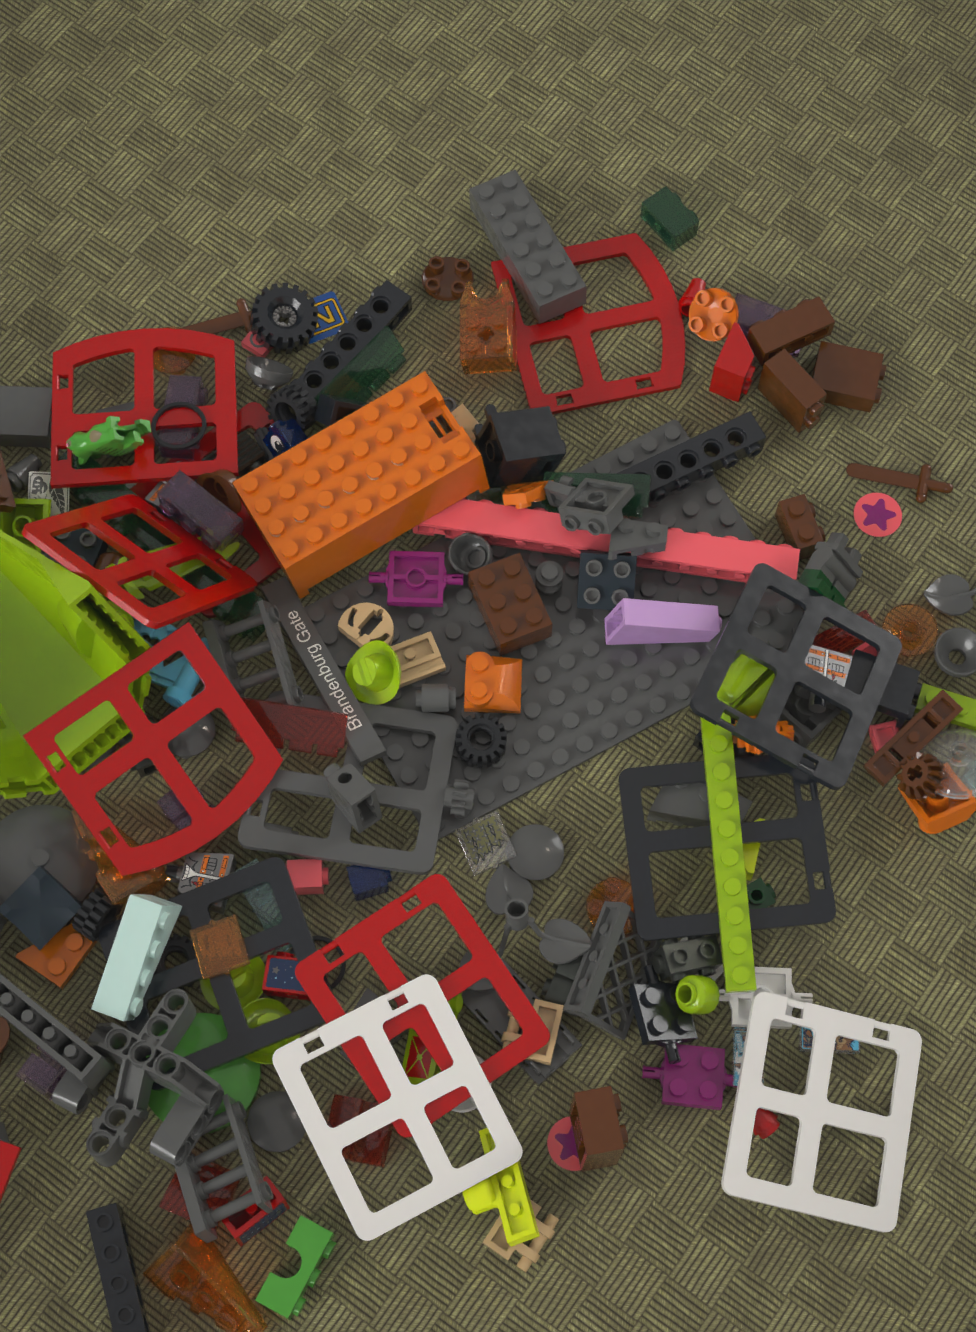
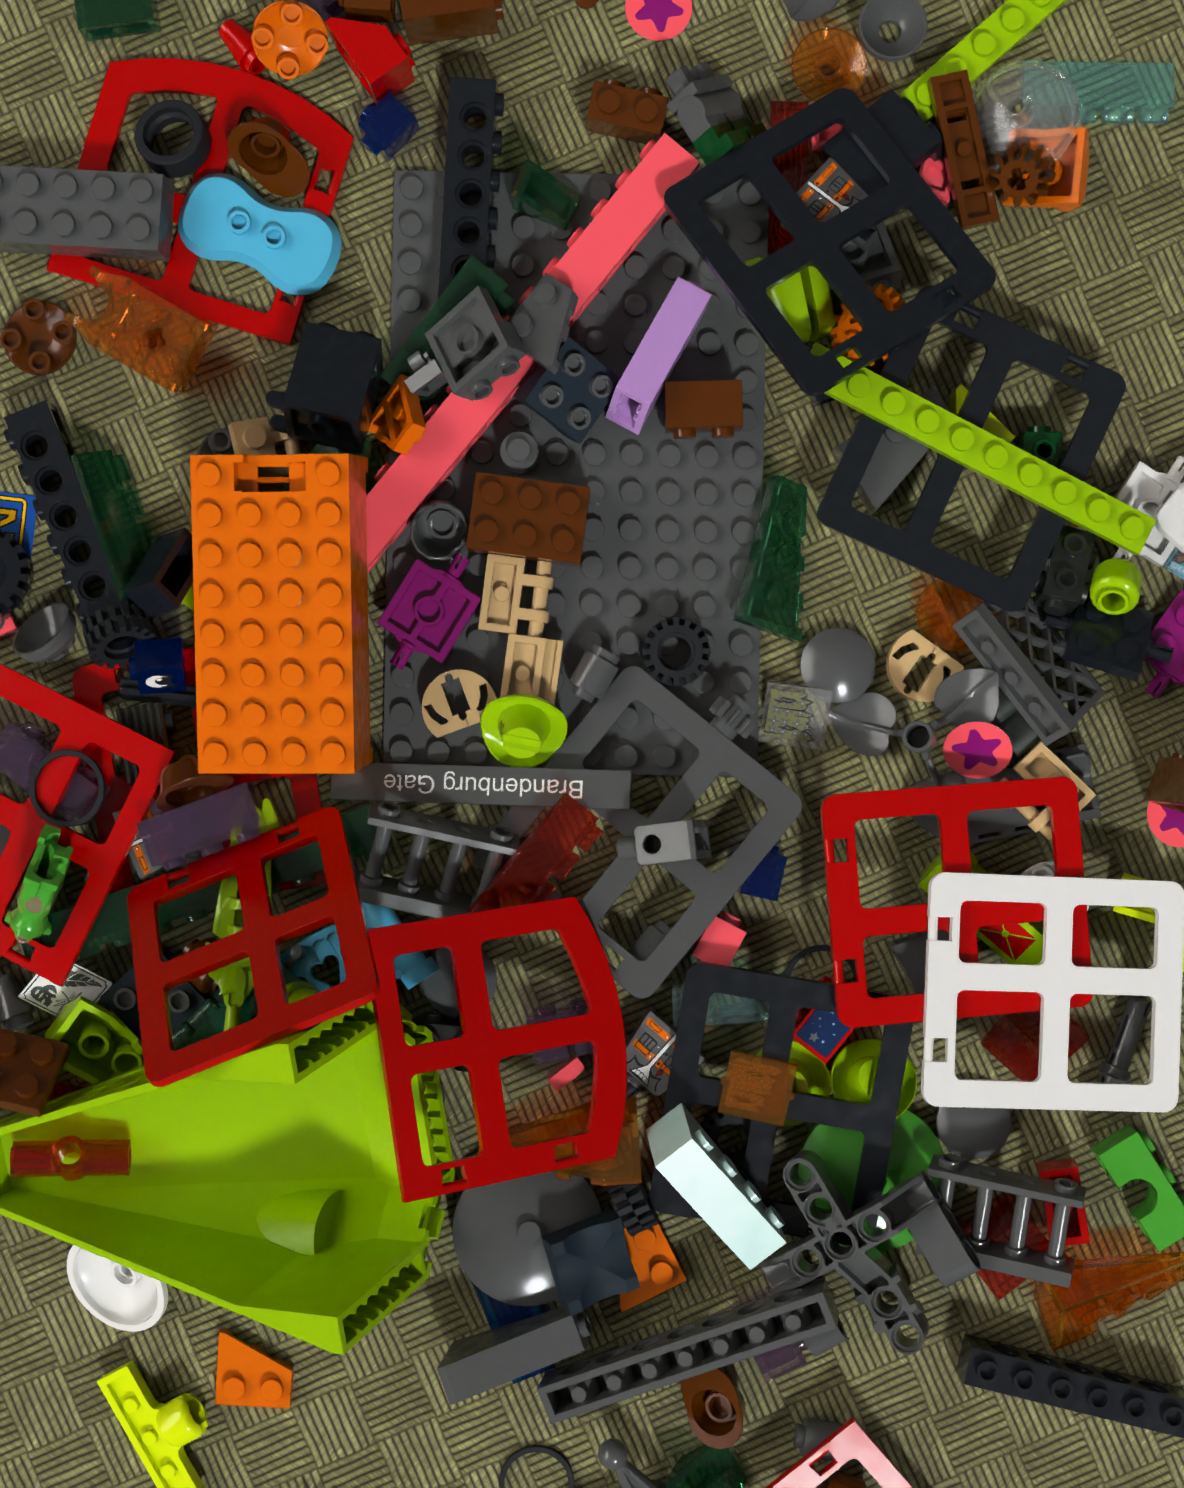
camera: 60 degrees left, 20 degrees up
orange slope [464,652,522,714] -> none
none -> black tyre [134,100,212,178]
none -> medium azure plate [178,173,342,296]
none -> reddish brown piece [227,117,311,197]
none -> clear blue brick [358,92,420,161]
none -> tan plate [478,554,554,638]
none -> clear green slope [511,160,581,230]
none -> coral tile [547,1052,586,1091]
none -> reddish brown brick [664,380,743,439]
none -> clear green wing [733,475,807,642]
none -> tan piece [886,629,964,702]
none -> coral sticker [943,722,1012,779]
none -> dark grey pin [1097,995,1152,1112]

